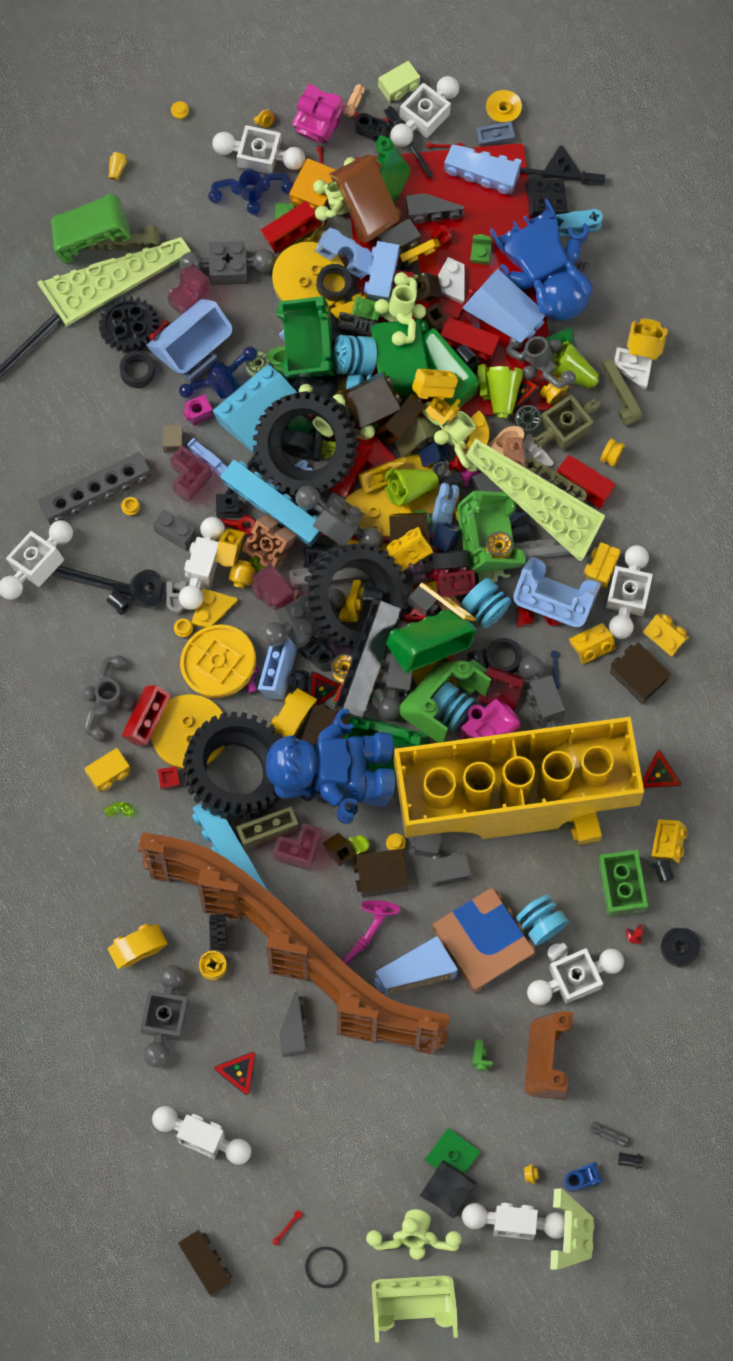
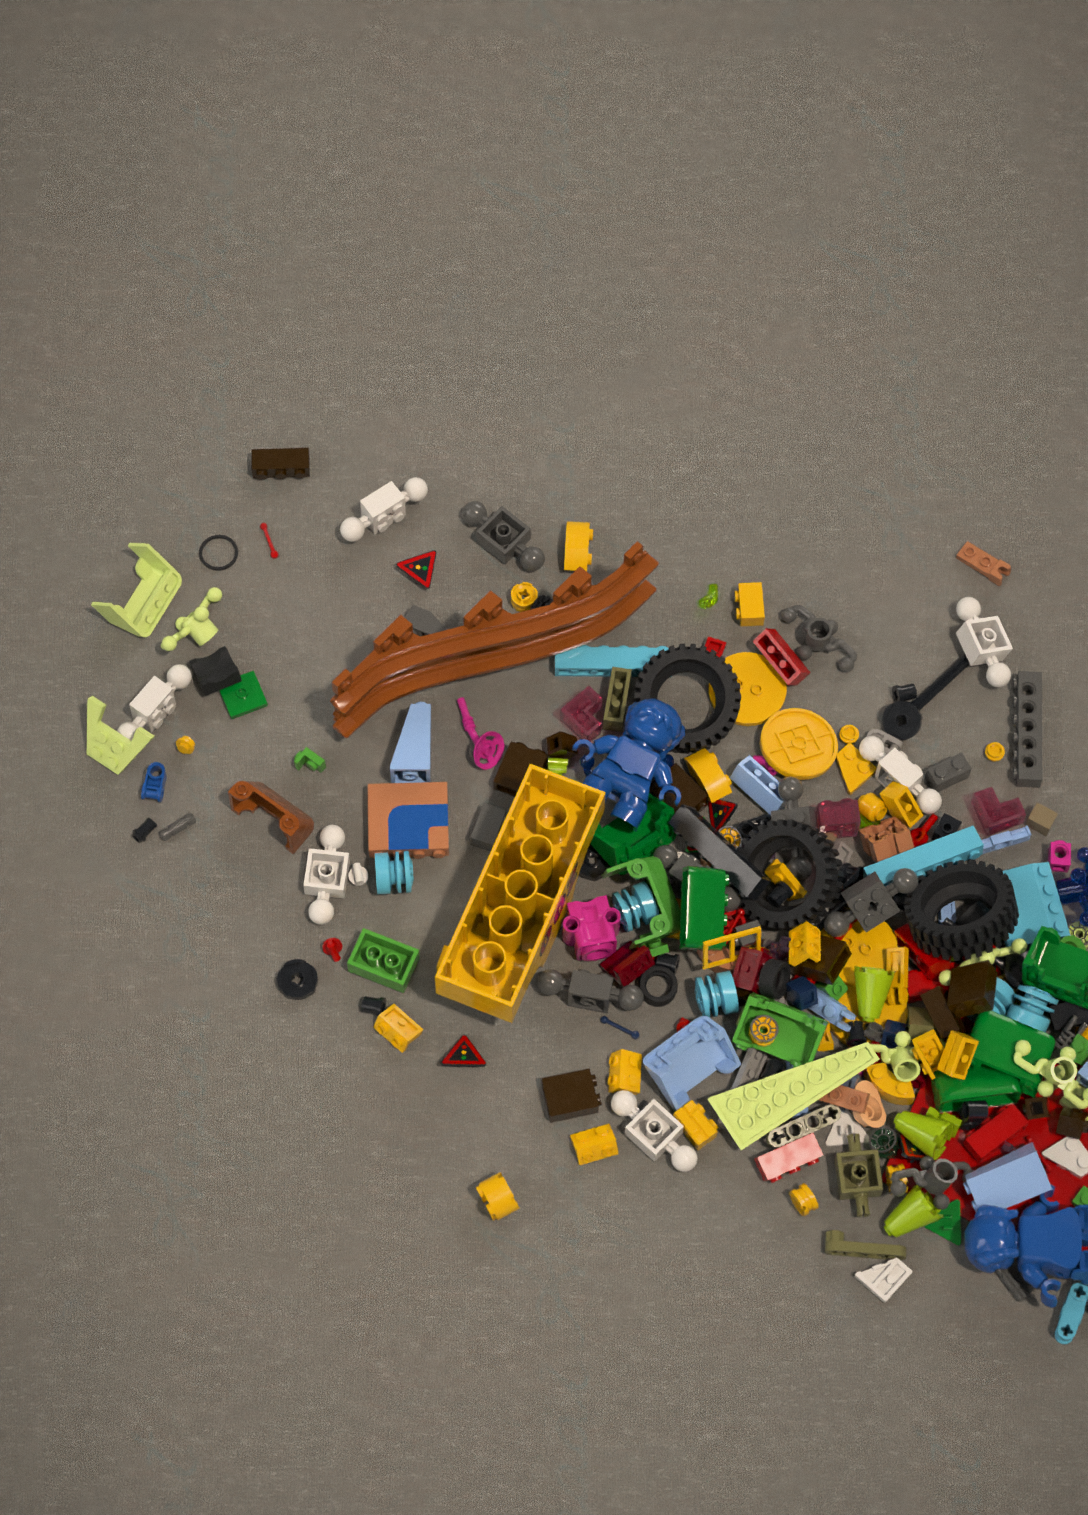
camera: 120 degrees right, 5 degrees down
black gear [288,670,310,692] -> none
yellow brick [627,319,668,360] -> none

